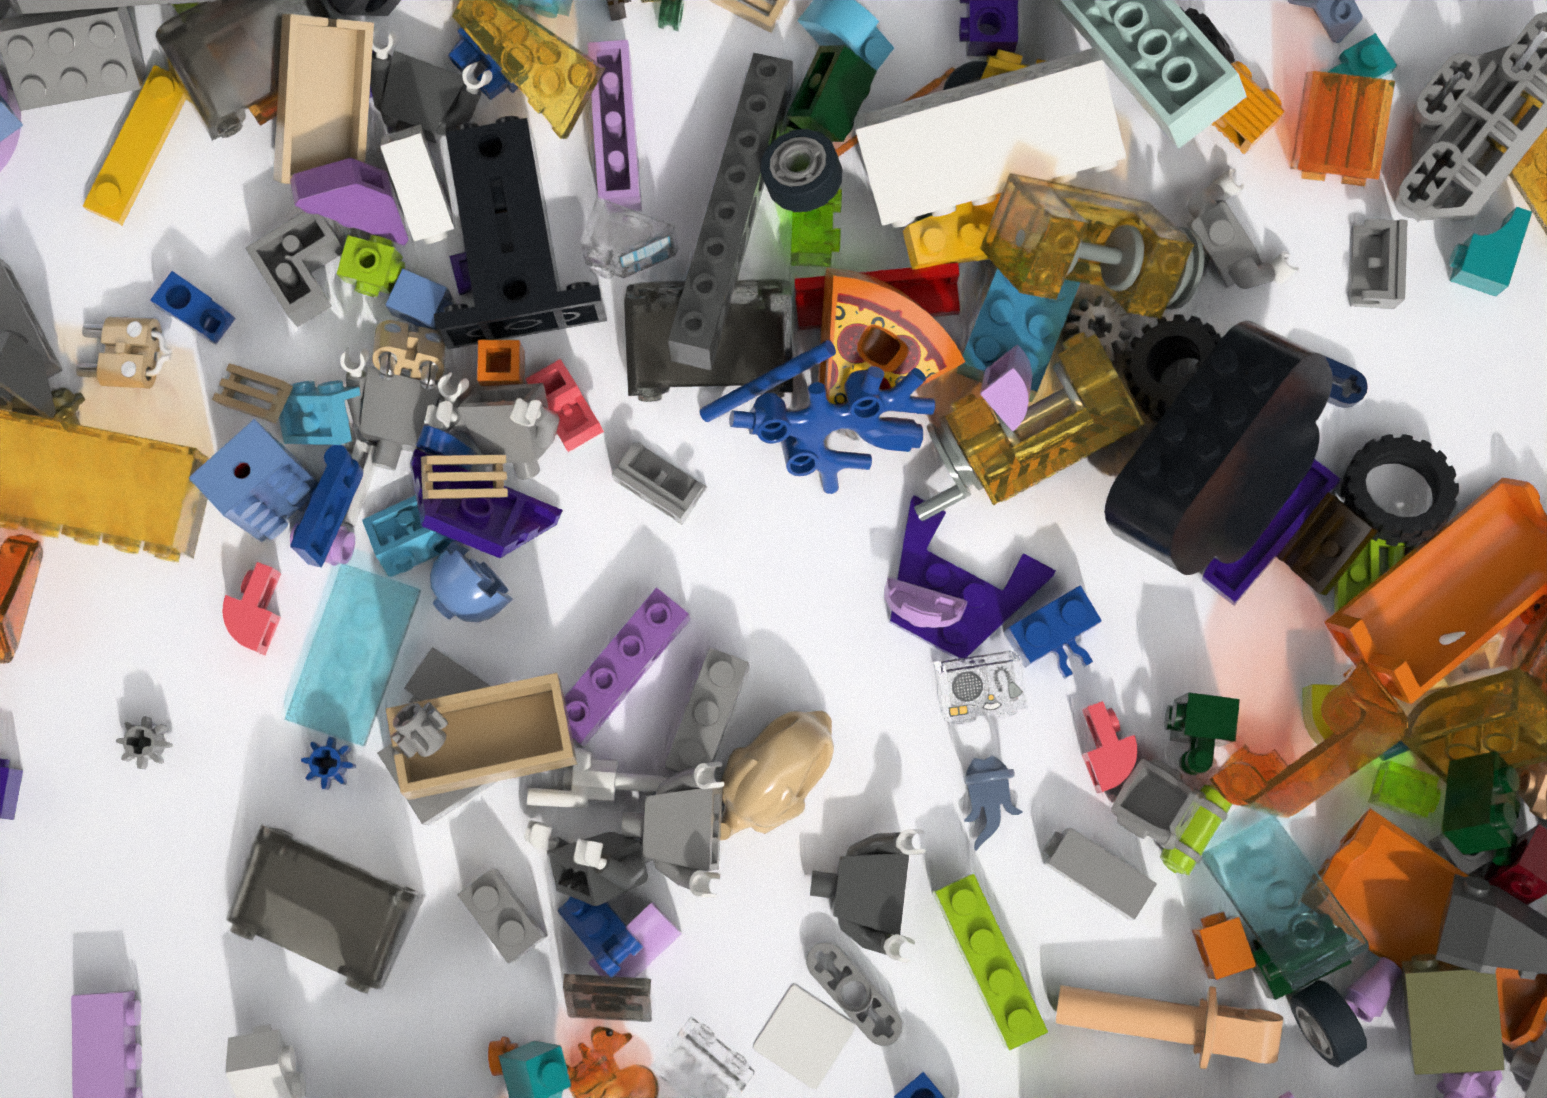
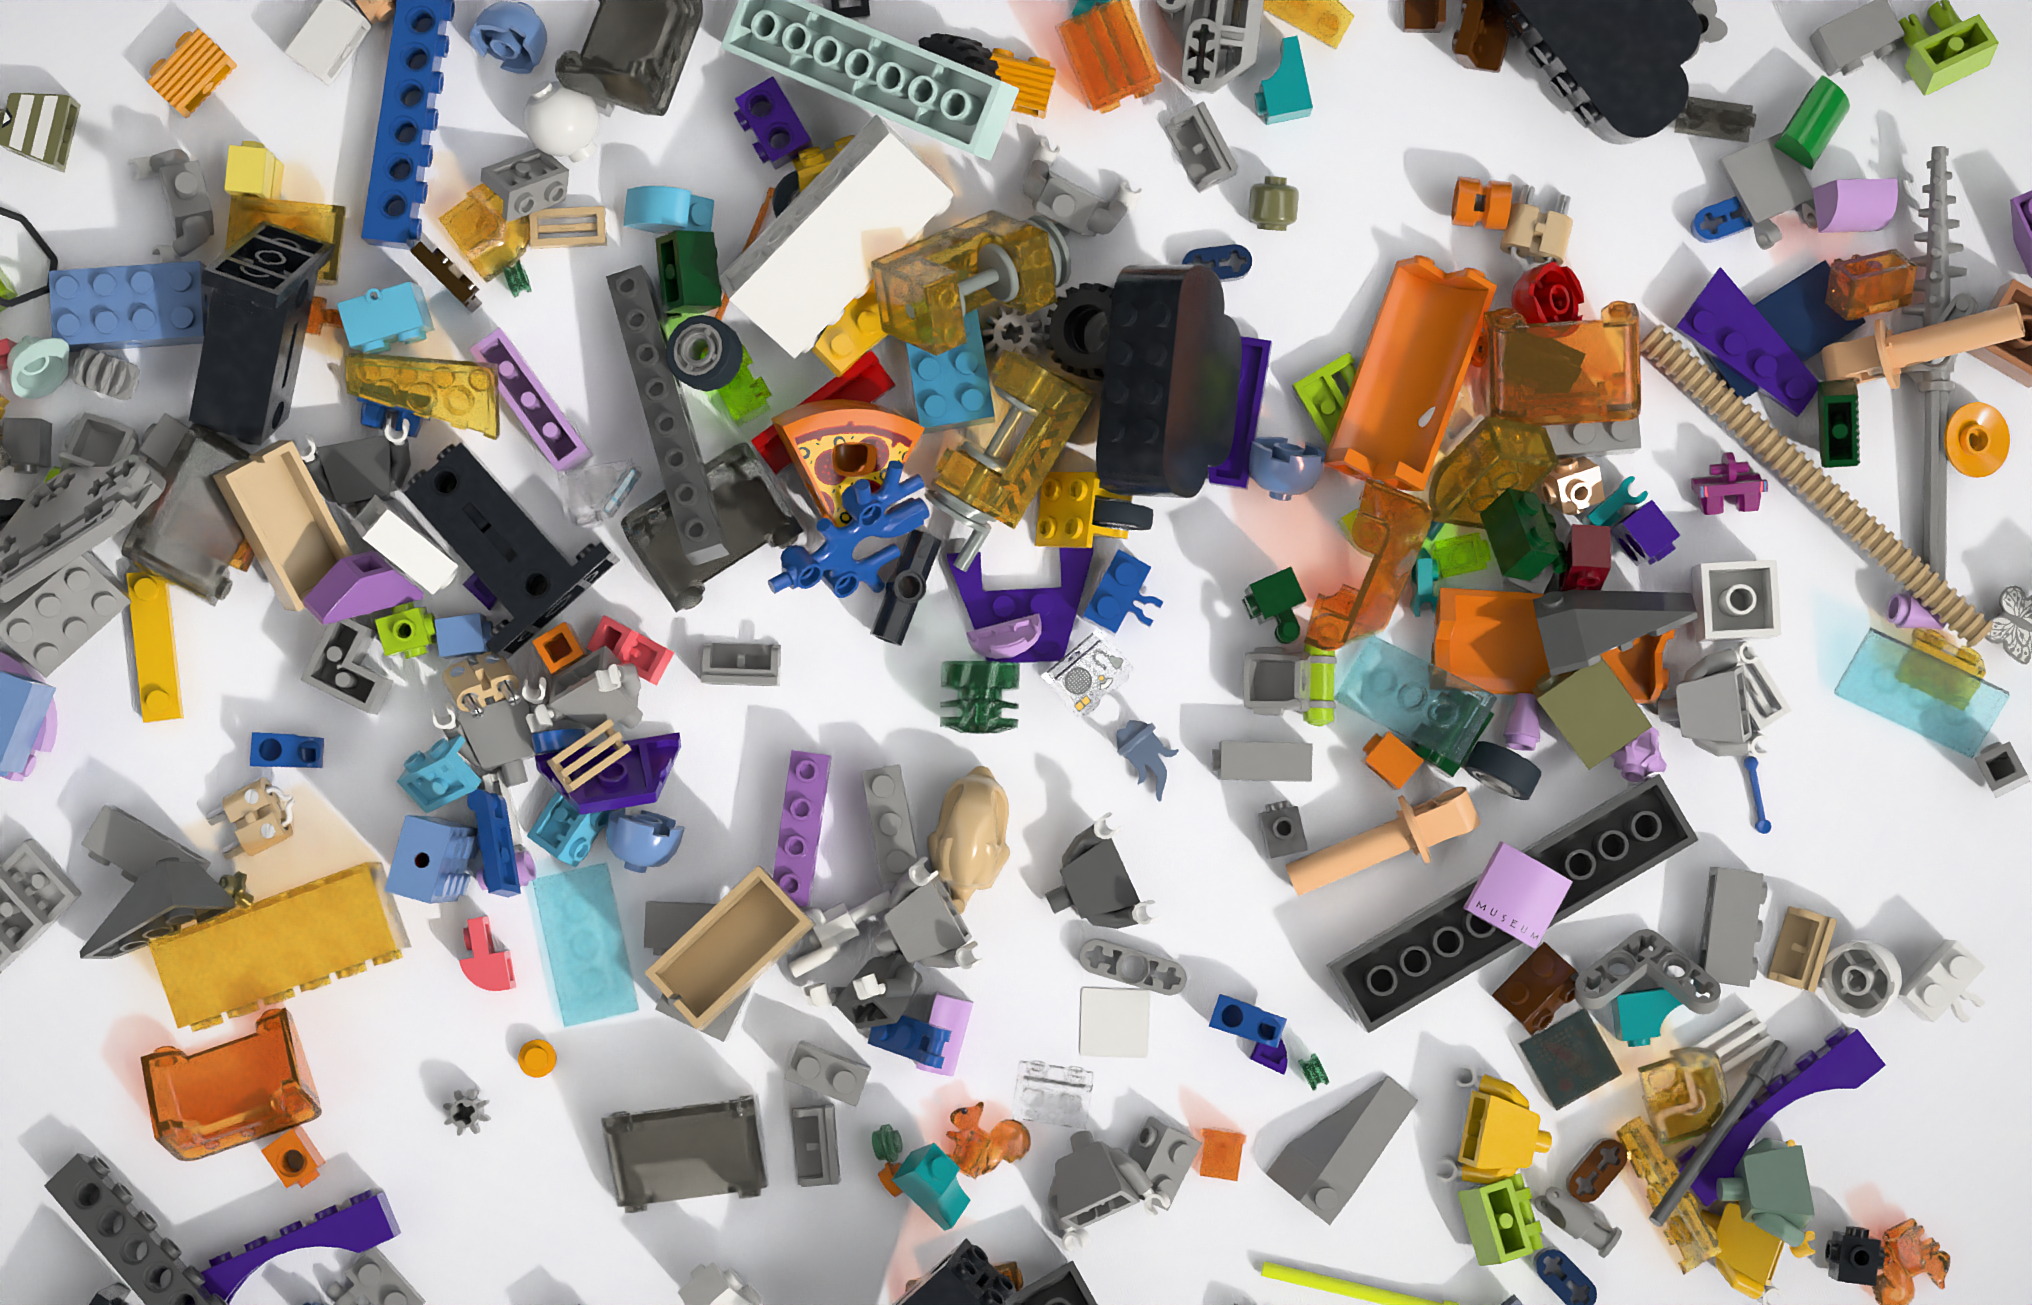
camera: 30 degrees left, 5 degrees up
tan tile [212,363,293,424] -> none
blue gear [301,736,357,790] -> none
light grey gear [391,702,448,758] -> none
clear smoke tile [563,973,654,1022] -> none
blue bar [700,340,836,422] -> none
lime brick [932,874,1048,1051] -> none
lavender brick [980,344,1032,432] -> none
coral brick [1082,701,1137,794] -> none
dark brown plate [1277,492,1378,596] -> none
black tyre [1341,434,1459,546] -> none
none -> light orange plate [518,1039,557,1078]
none -> light grey hinge [792,1104,841,1187]
none -> black piece [870,529,942,646]
none -> clear green plate [872,1124,903,1163]
none -> clear green wheel [940,661,1020,734]
none -> yellow plate [1035,472,1154,548]
none -> olive head [1248,176,1299,231]
none -> medium blue cylinder [1249,436,1326,501]
none -> flat silver brick [1258,800,1308,859]
none -> teal plate [1410,547,1439,617]

